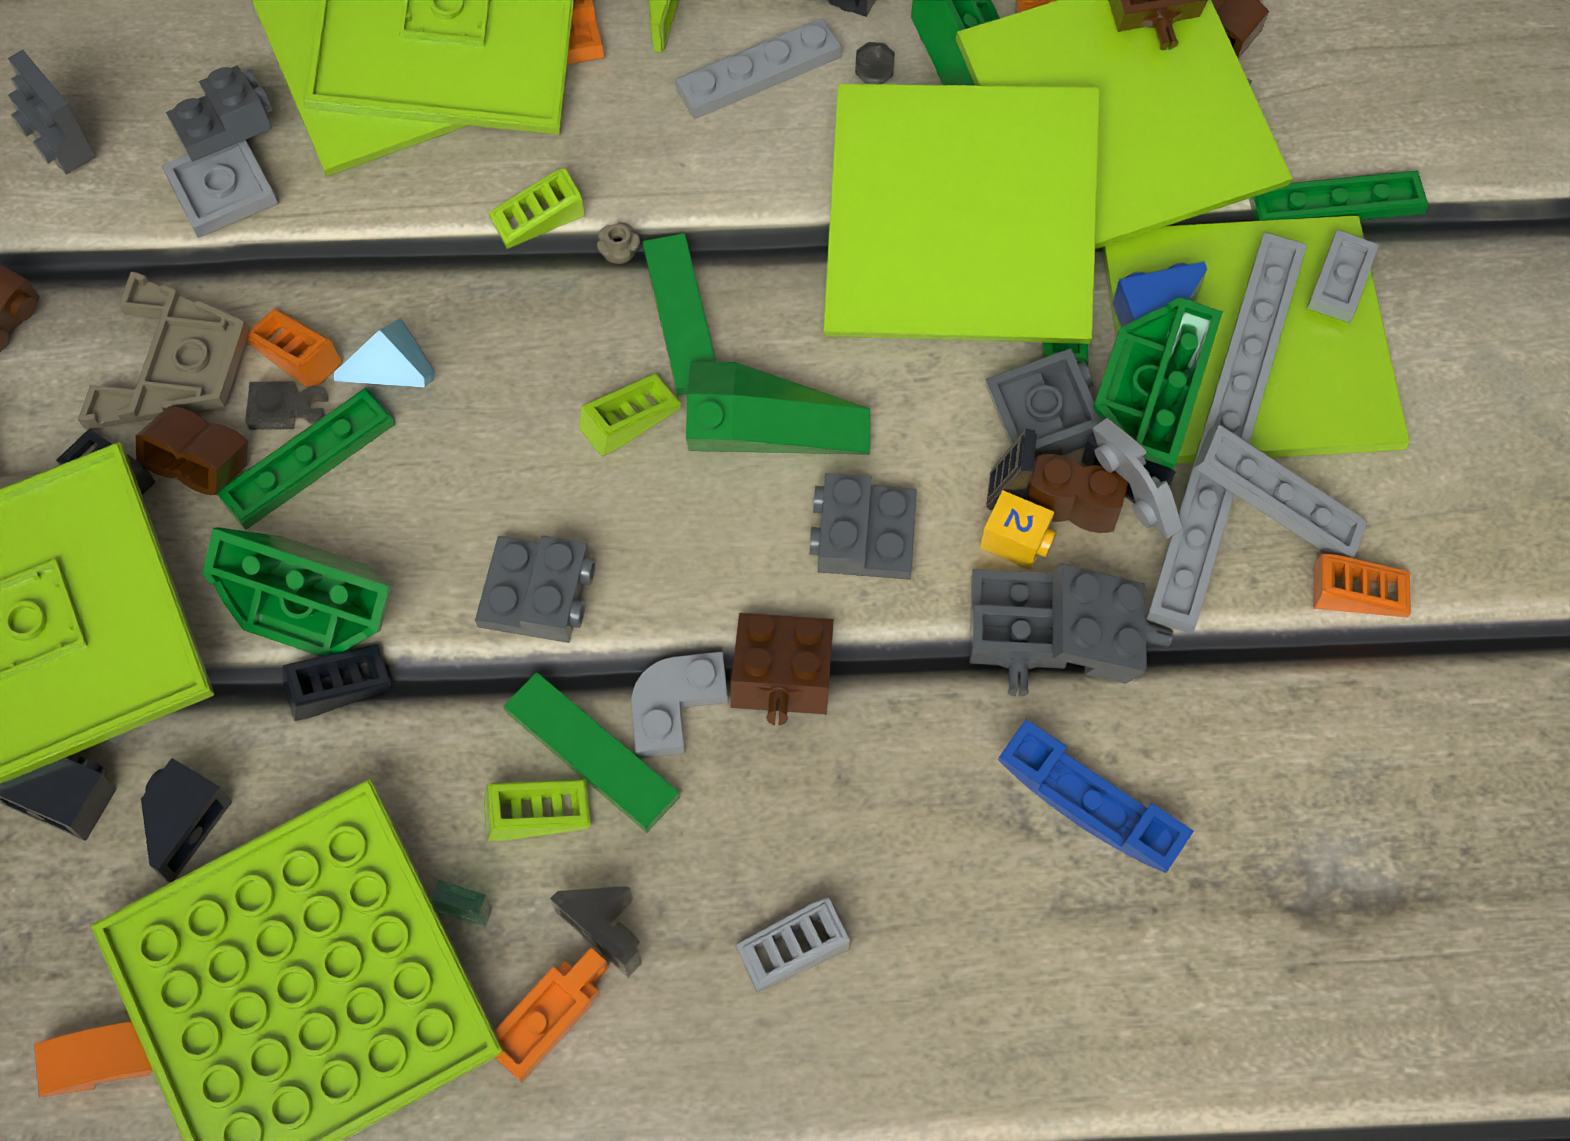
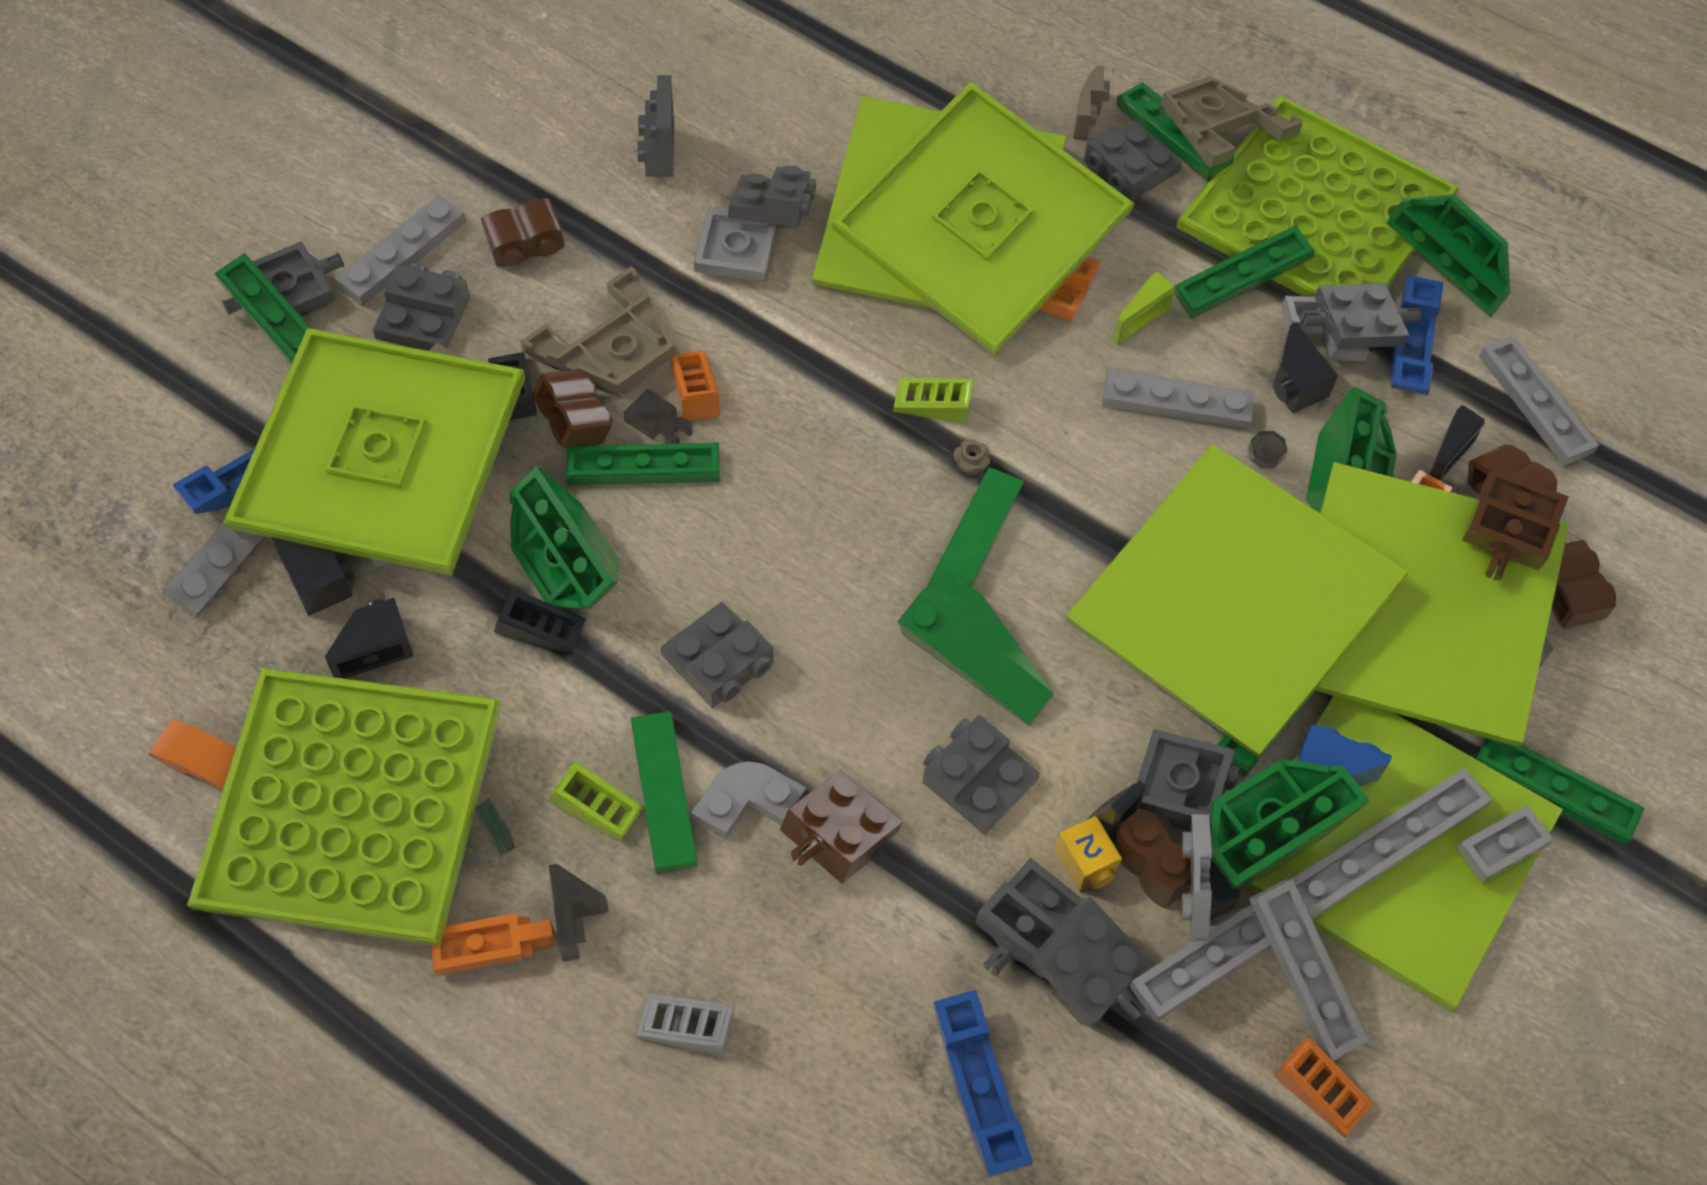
camera: 35 degrees right, 5 degrees down
slope [334,318,434,387] -> none
lime slope [579,373,681,456] -> none

